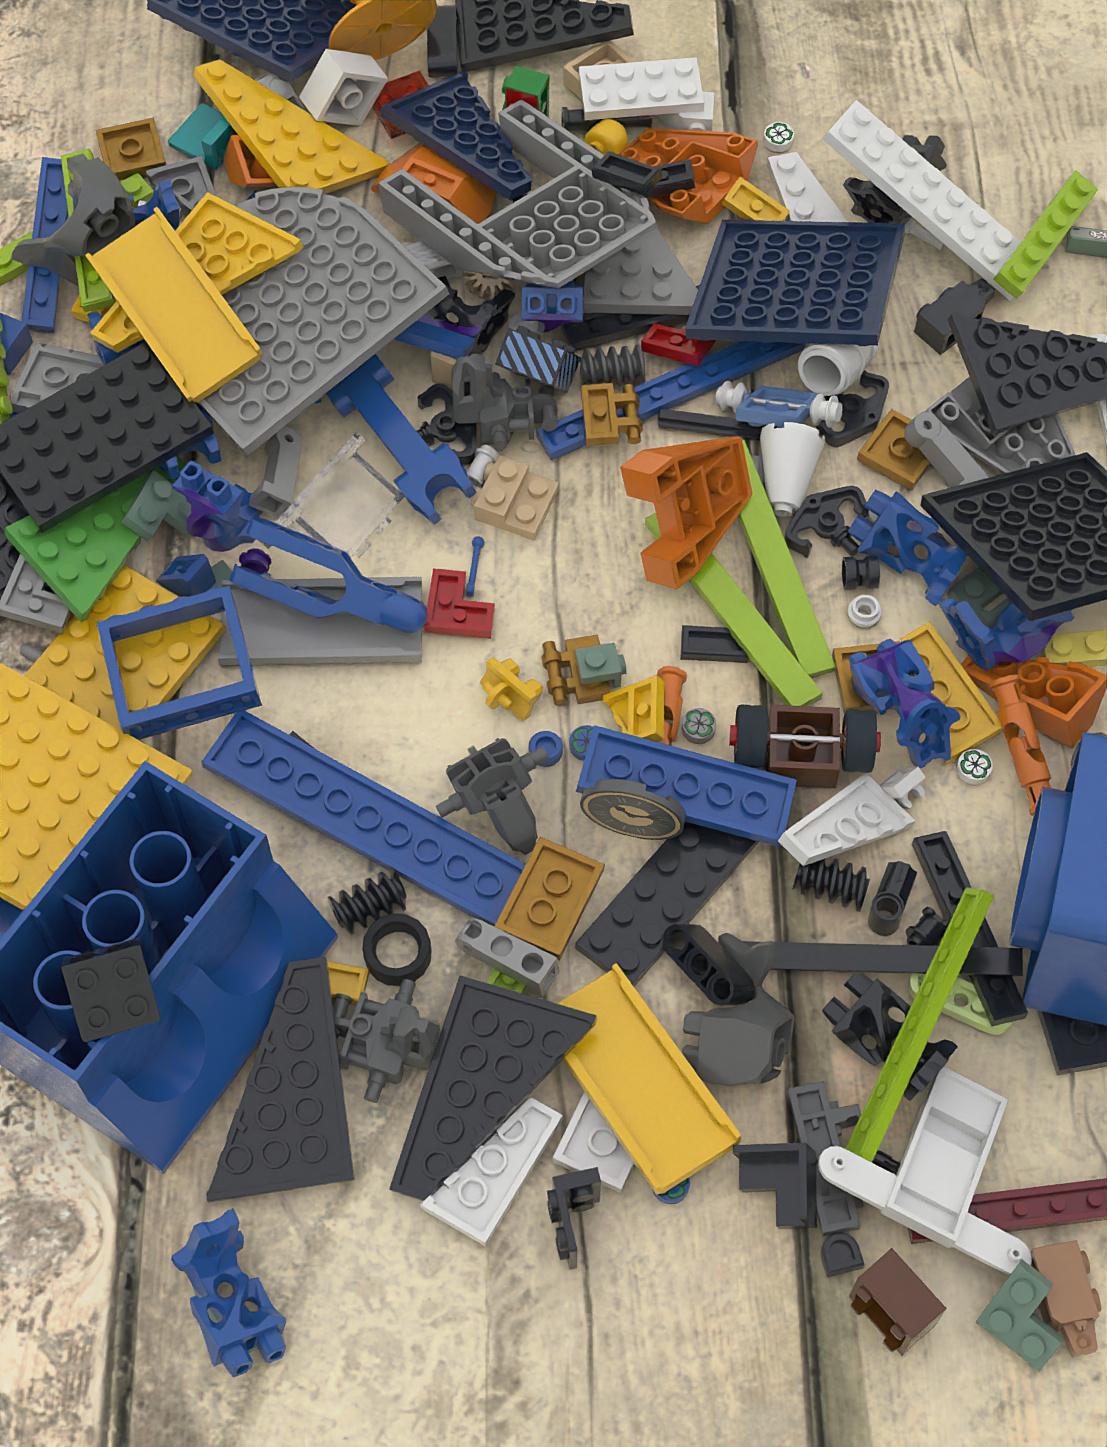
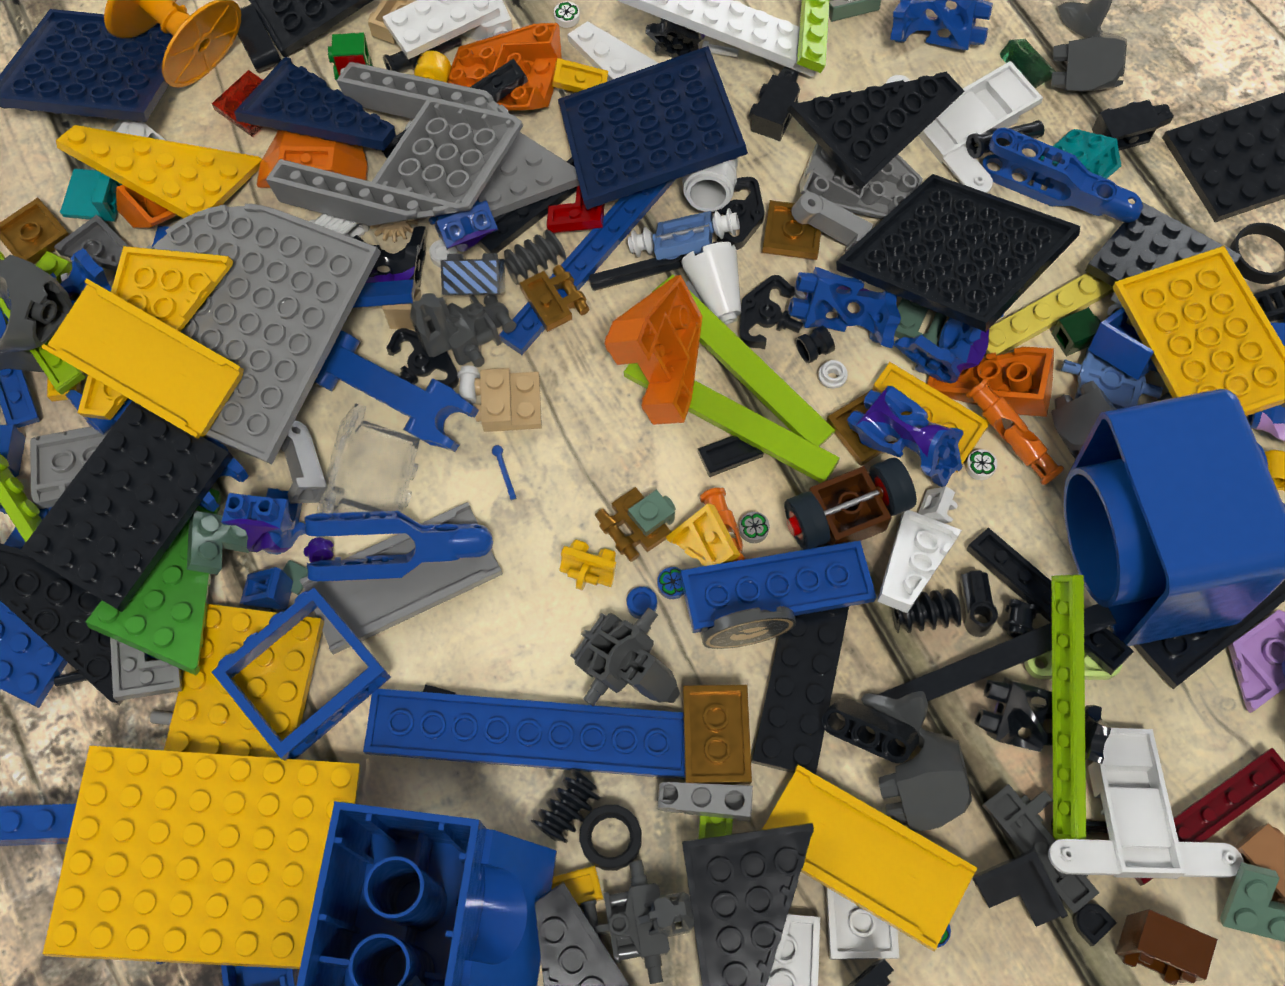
camera: 25 degrees left, 5 degrees up
white brick [299,49,388,126] -> none
red plate [424,568,495,639] -> none
black tile [592,151,662,196] -> none

